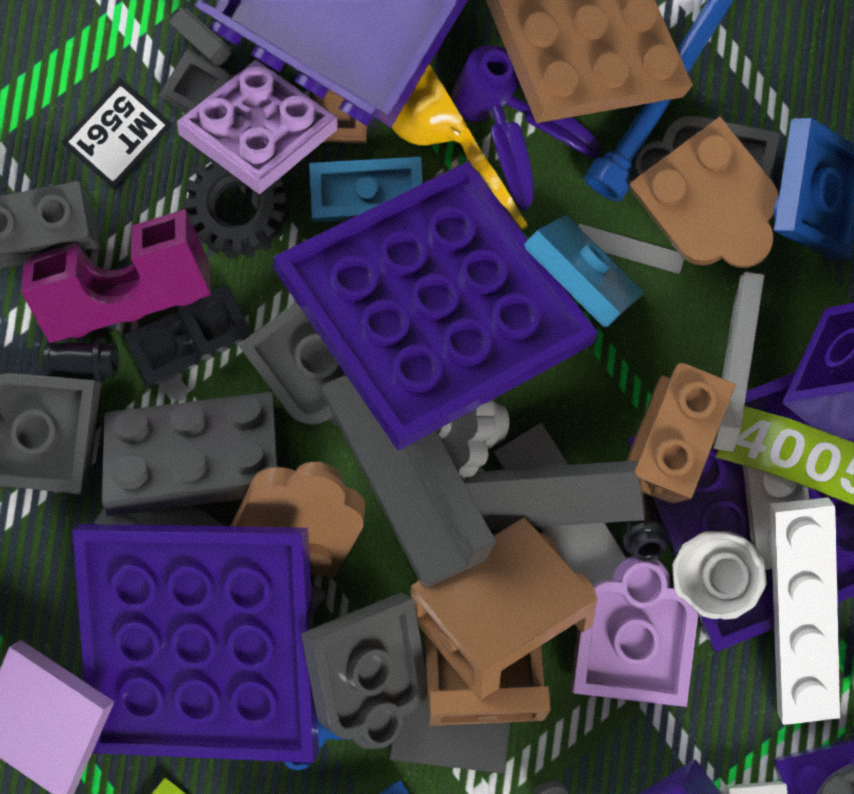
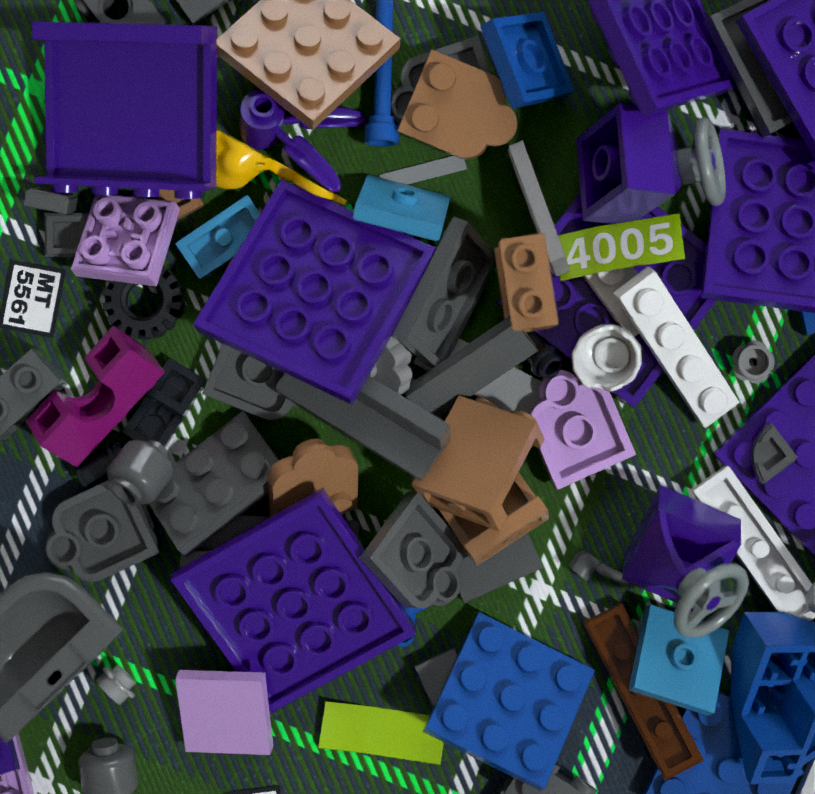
camera: 30 degrees left, 5 degrees up
none -> dark grey head [107,440,173,506]
none -> dark grey plate [392,217,496,368]

